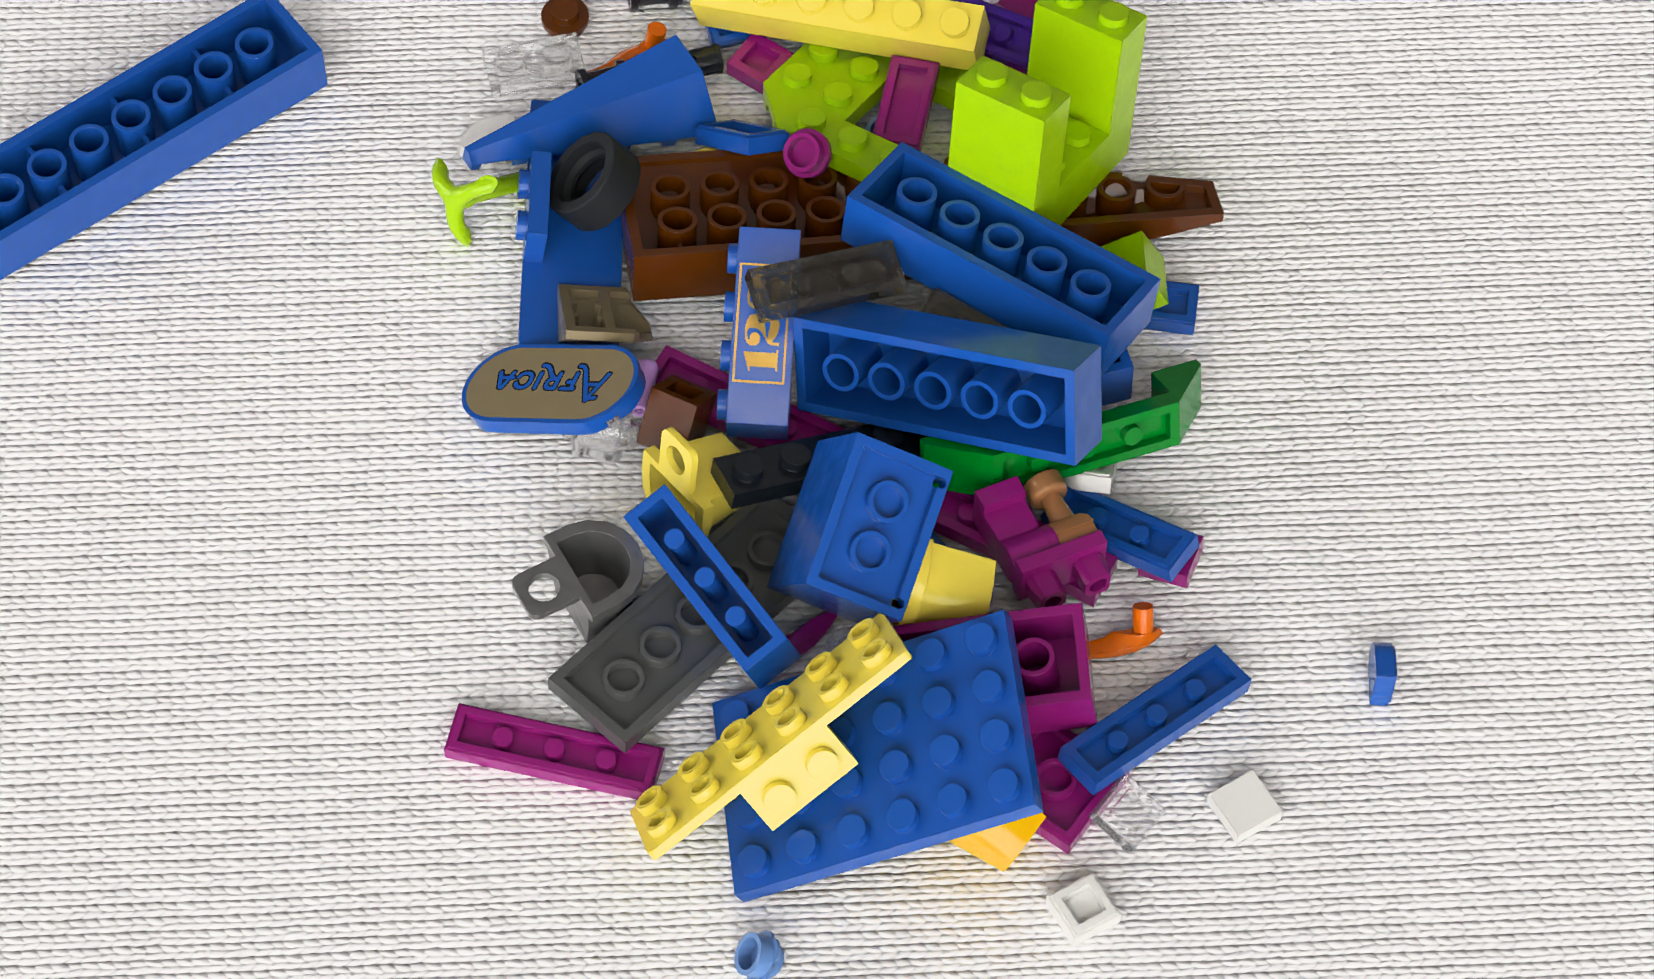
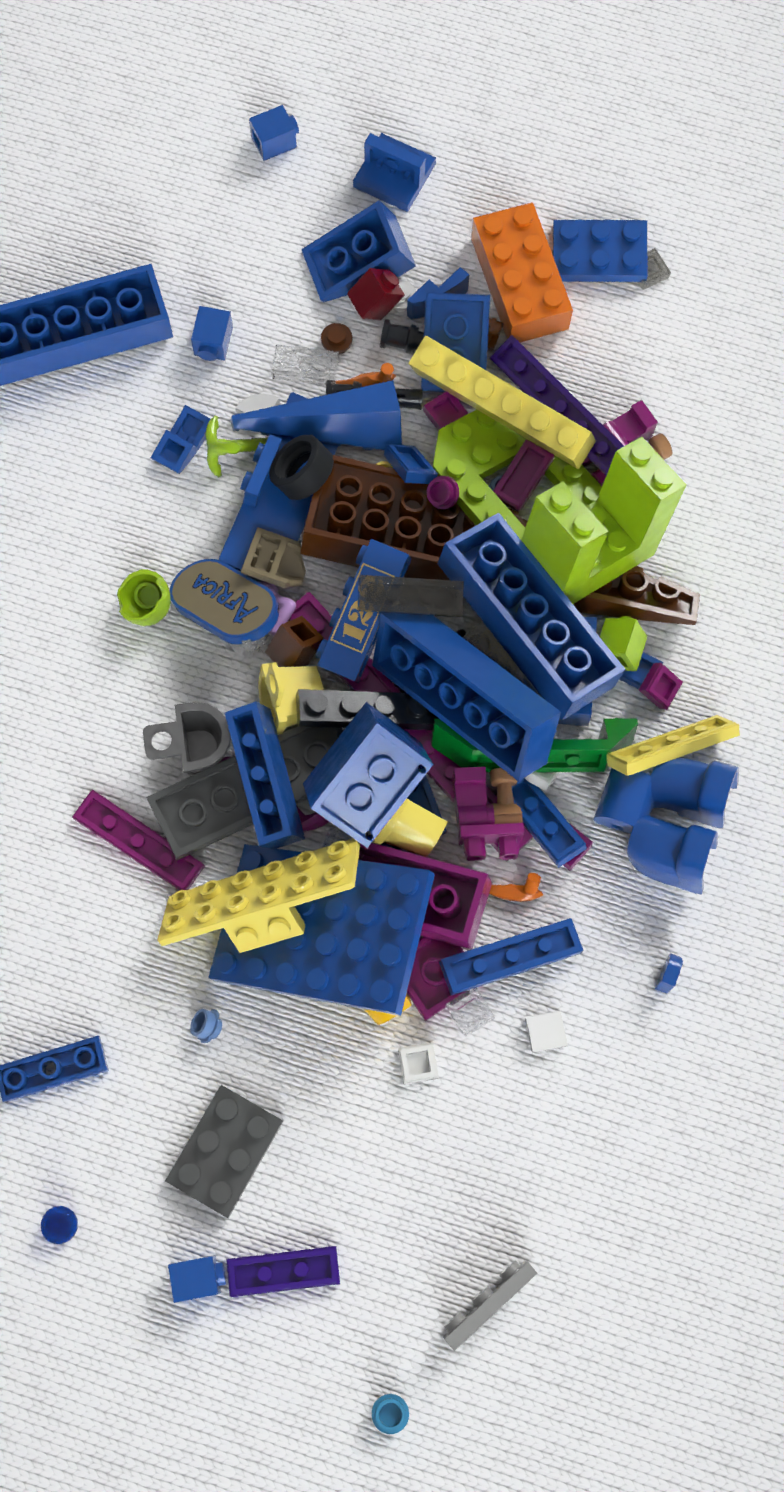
camera: 20 degrees right, 15 degrees up
none -> lime hair [117,569,171,627]
none -> blue slope [150,405,211,474]
none -> blue brick [191,306,233,361]
none -> blue piece [593,758,739,895]
none -> light yellow tile [607,715,740,776]
none -> magenta tile [639,663,683,710]

